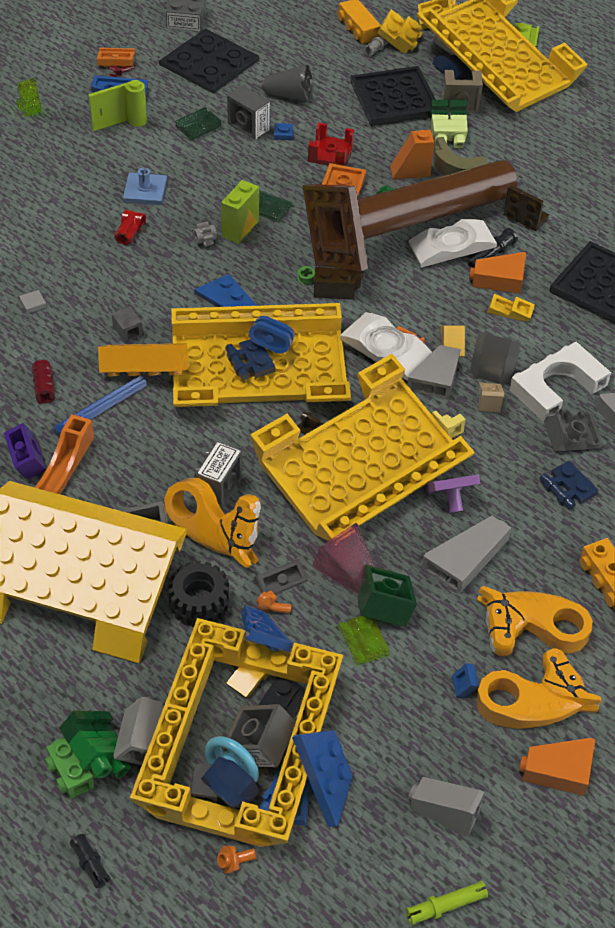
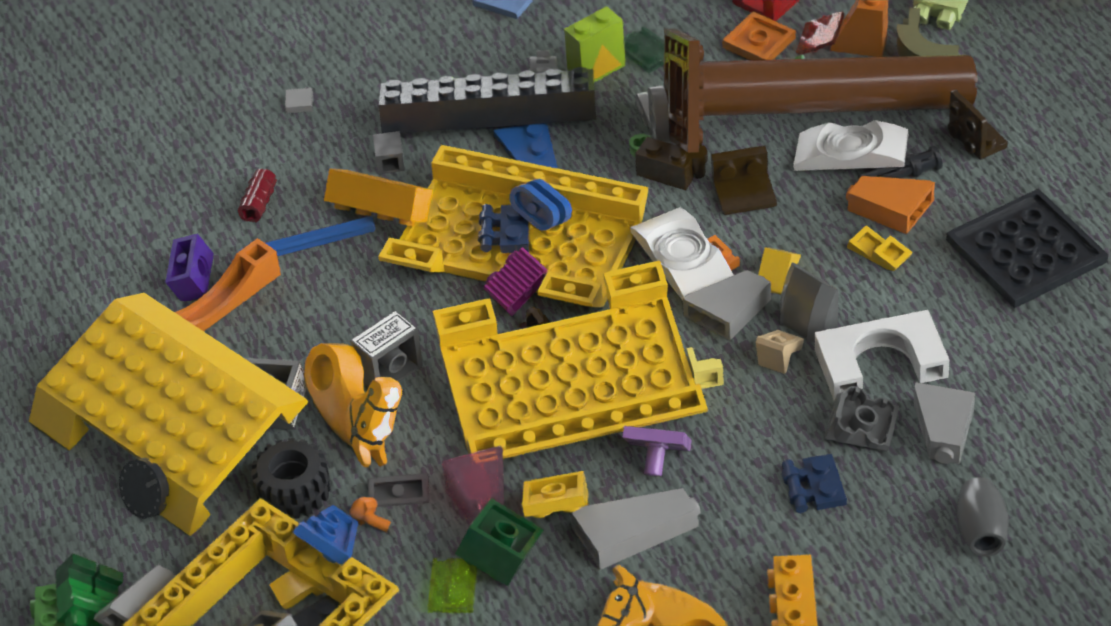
camera: 30 degrees right, 5 degrees down
red piece [114,209,146,245] -> none
none -> black tile [119,457,169,519]
none -> black brick [379,67,596,133]
none -> magenta brick [483,247,548,316]
none -> yellow plate [522,471,588,518]
none -> light grey beam [636,85,670,143]
none -> dark brown bracket [711,145,777,215]
none -> clear red piece [796,11,845,55]

